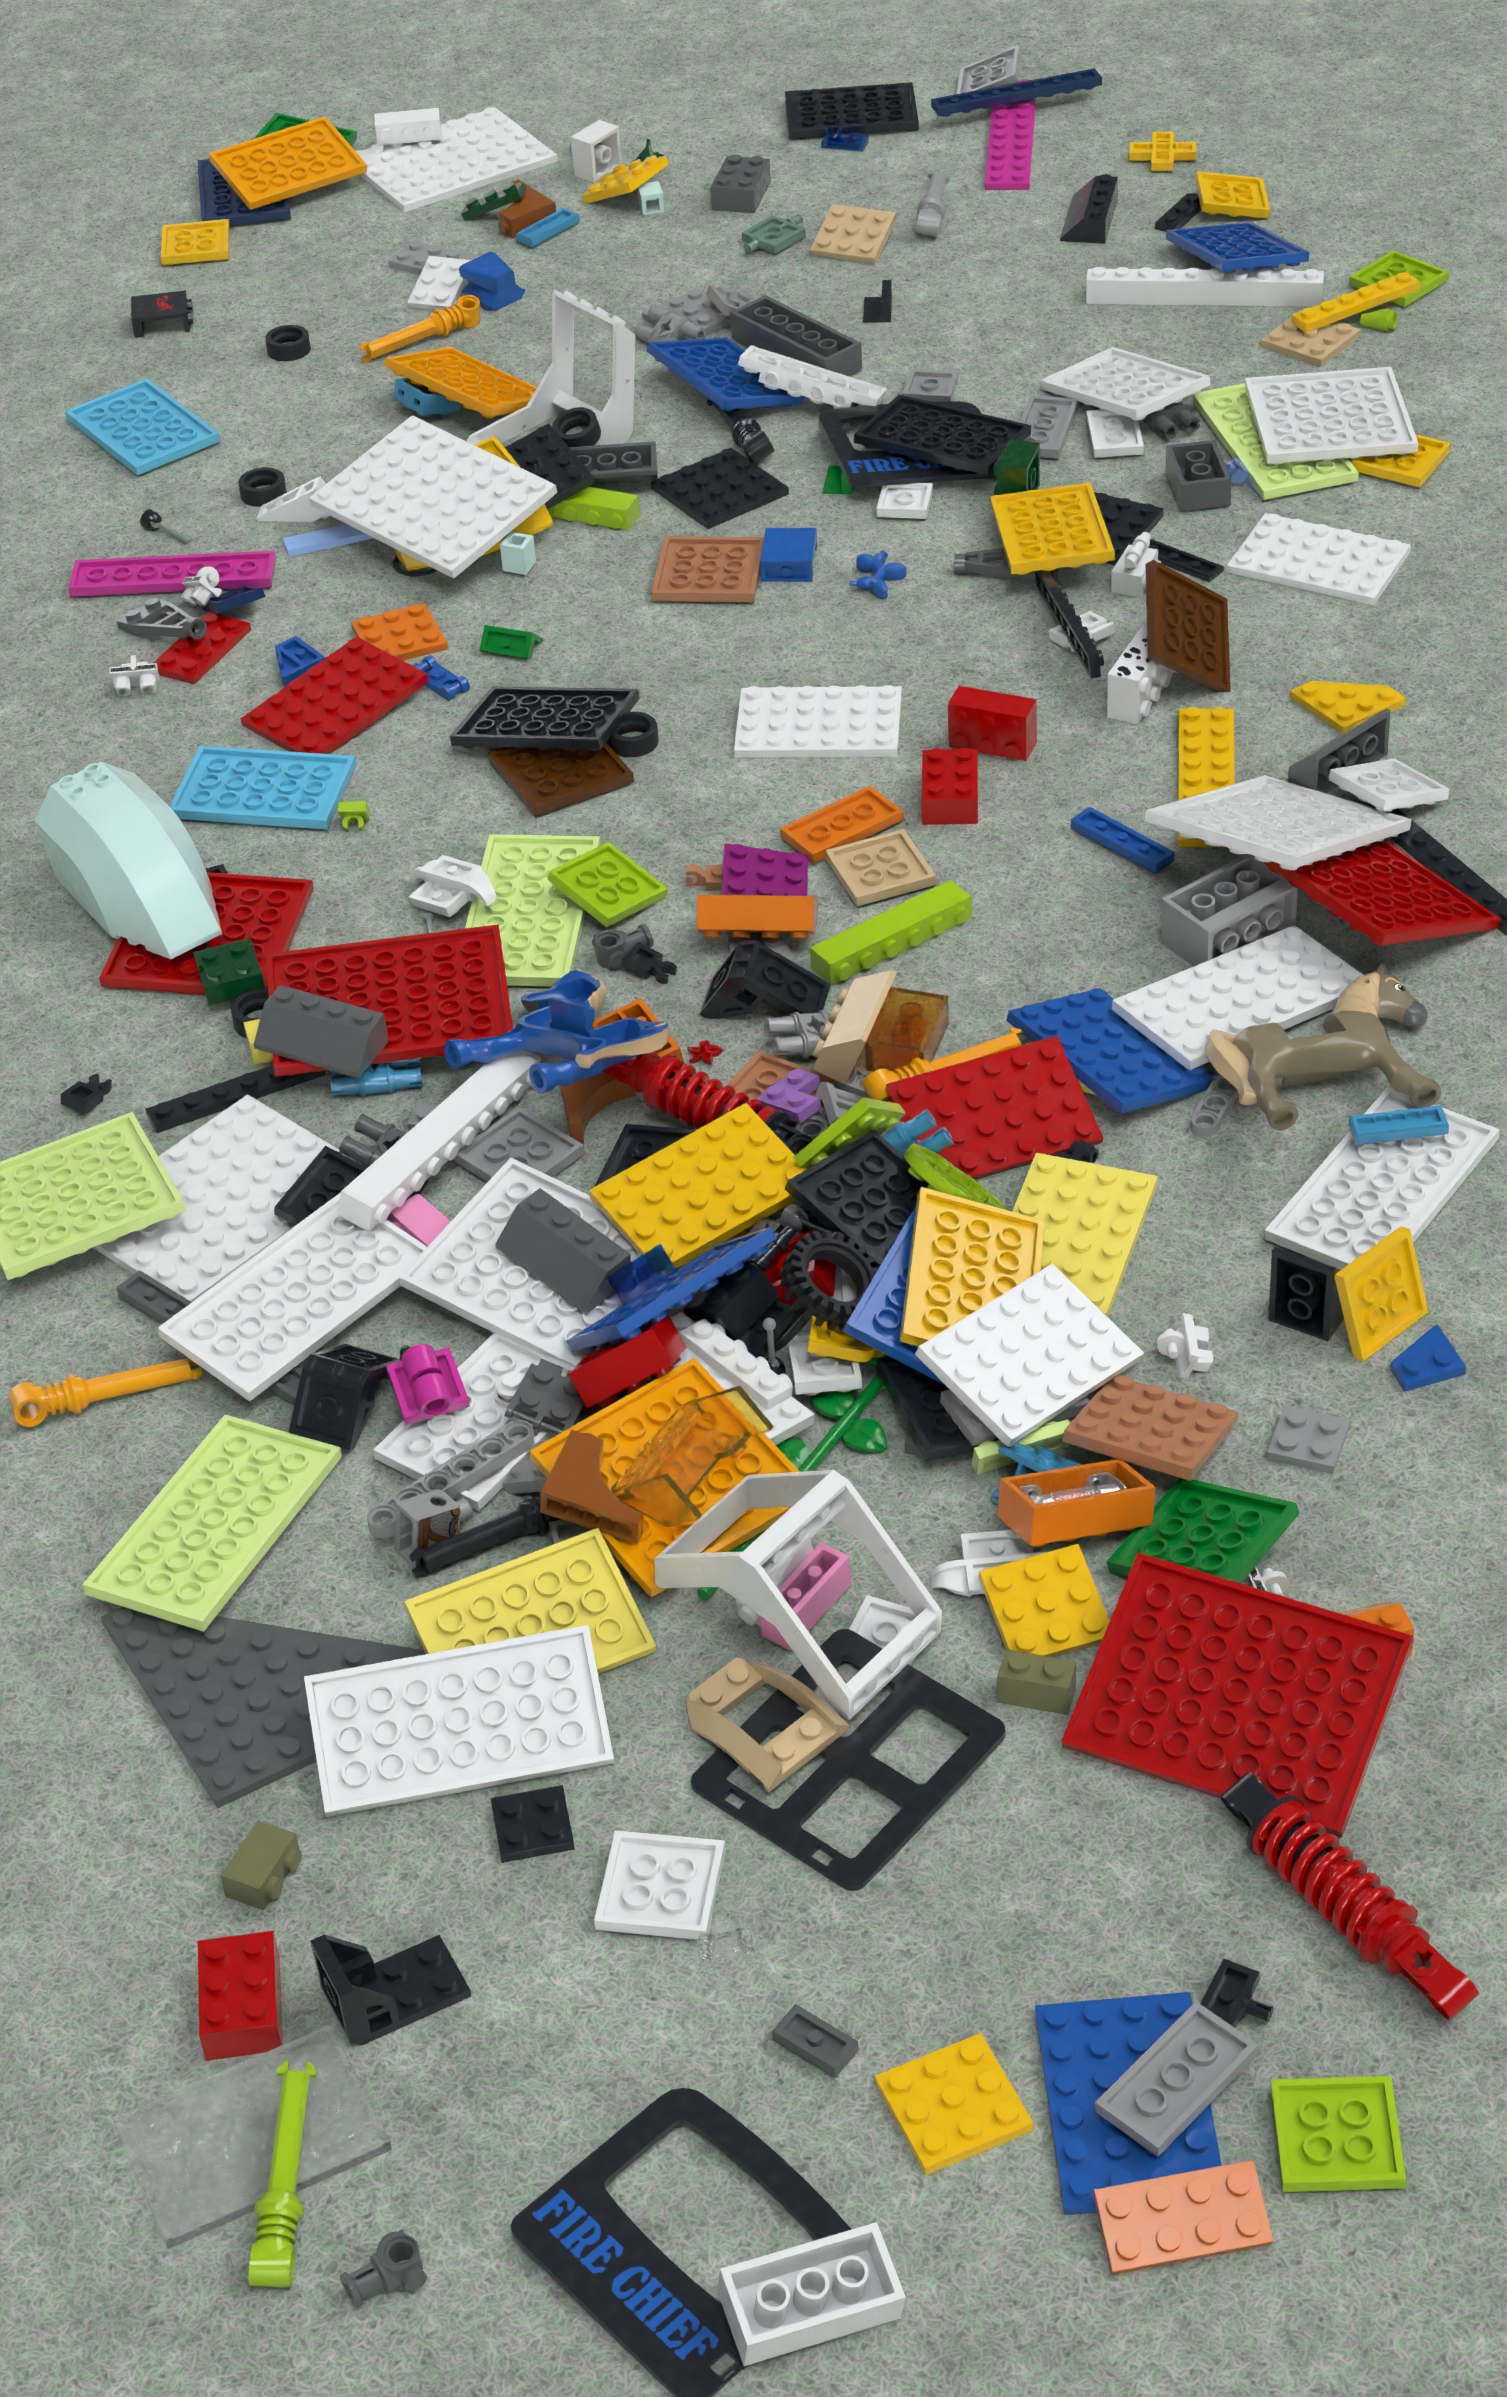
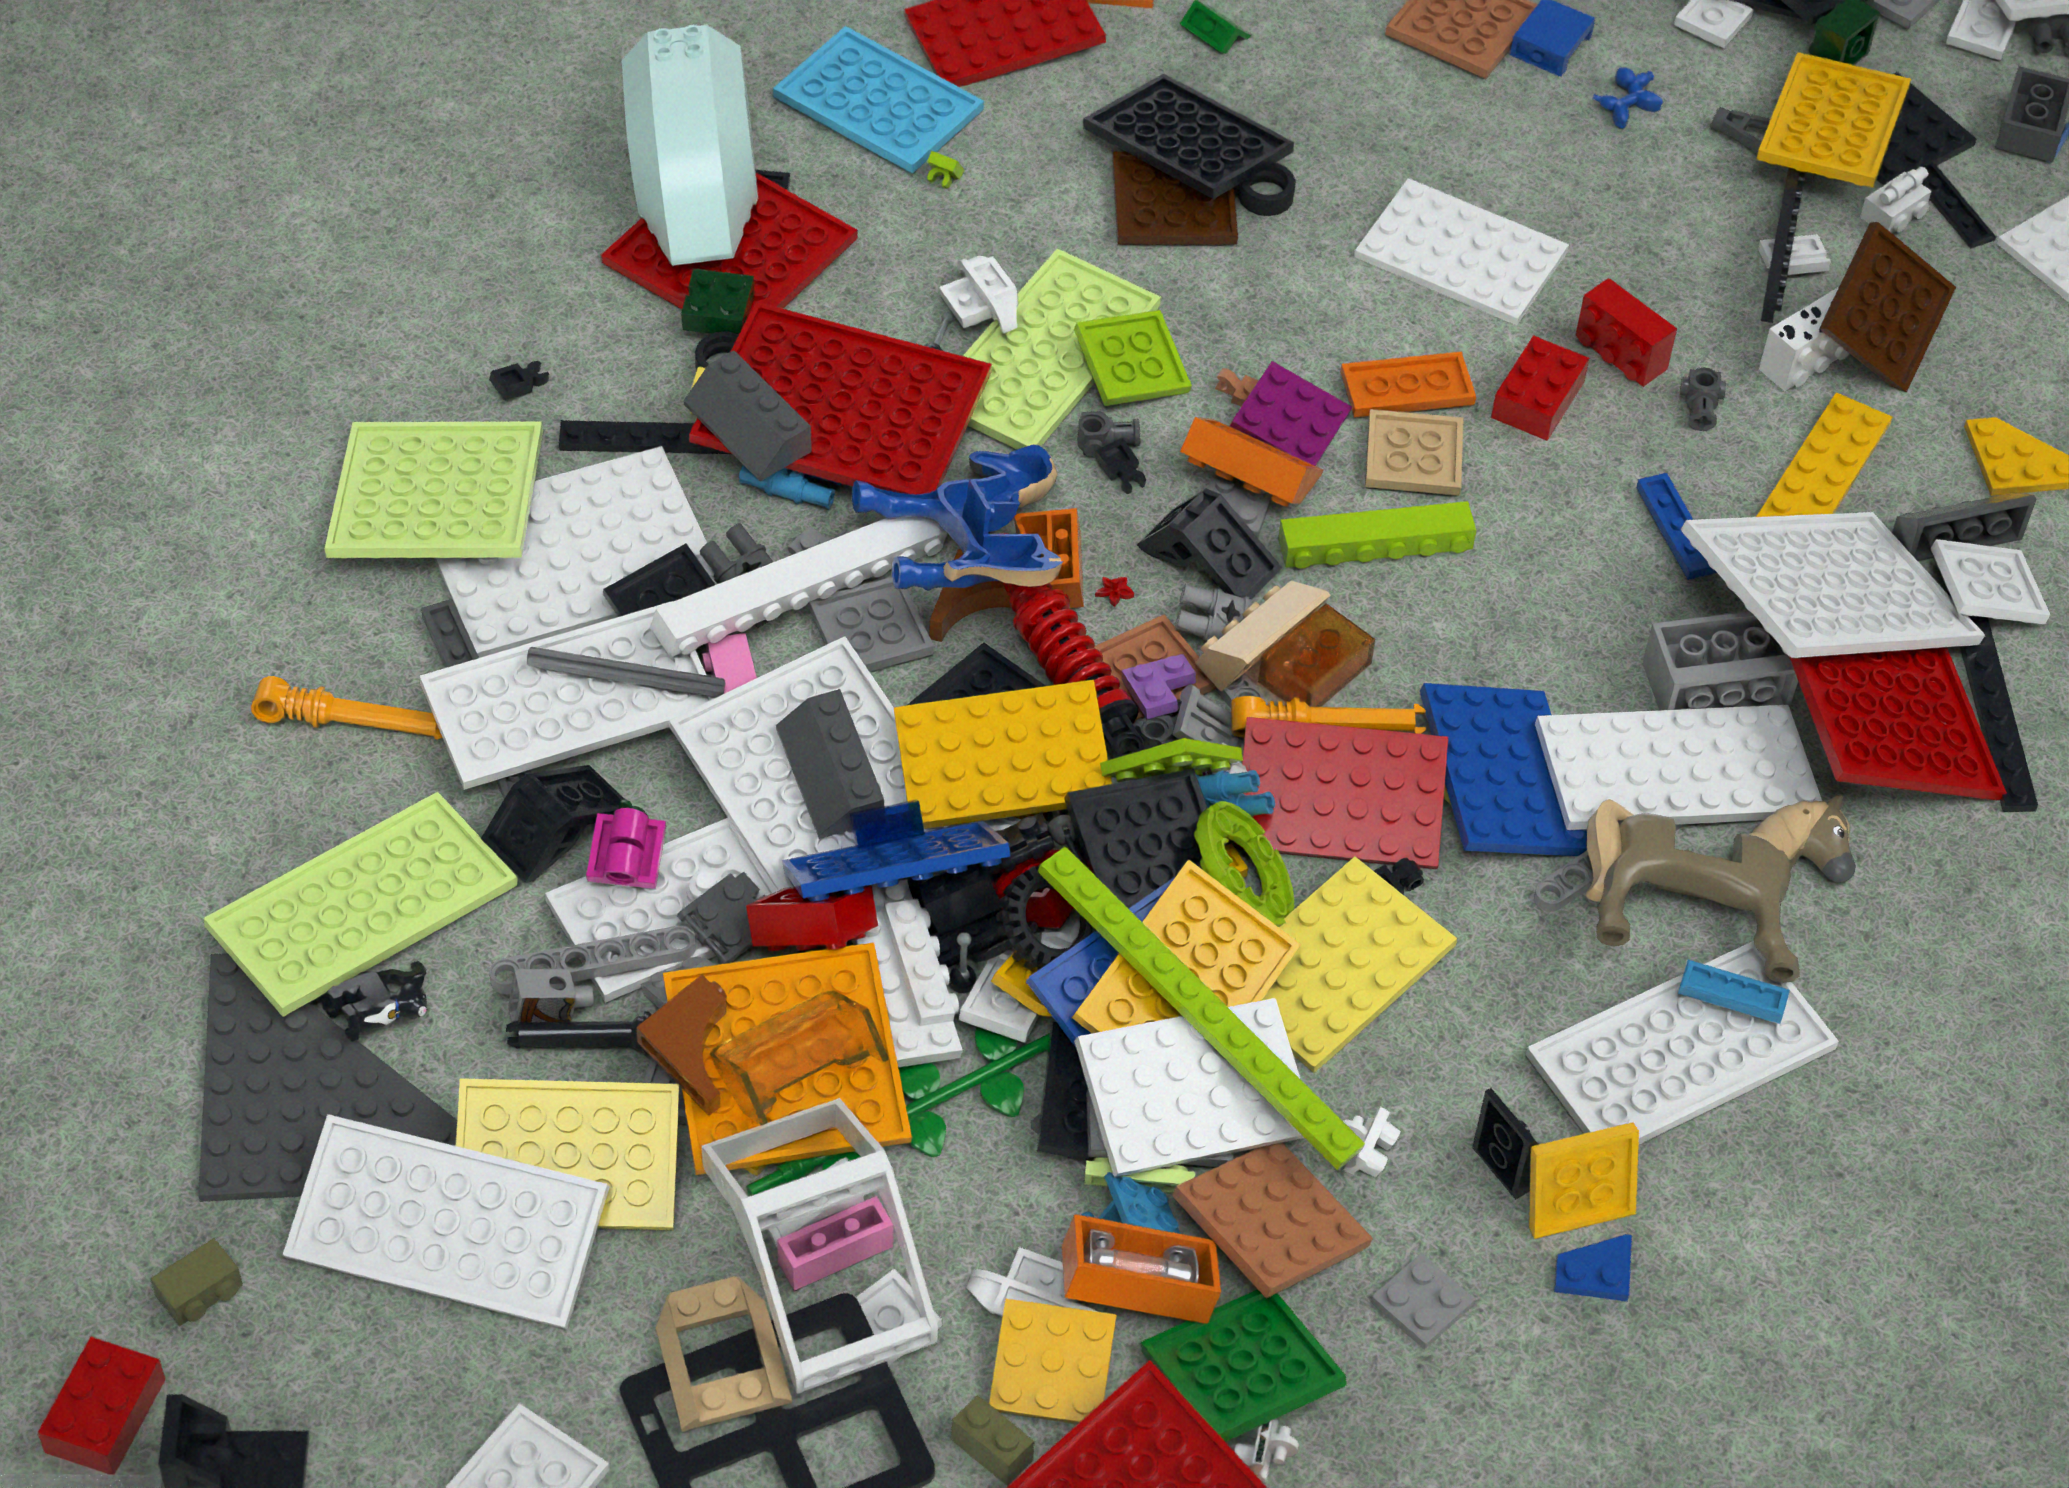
camera: 20 degrees right, 10 degrees up
blue plate [411,655,470,701] -> none
black plate [491,1785,575,1863] -> none
none -> black animal [321,961,427,1042]
none -> dark grey axle [526,647,726,697]
none -> lime plate [1038,846,1365,1171]
none -> dark grey connector [1680,367,1726,431]

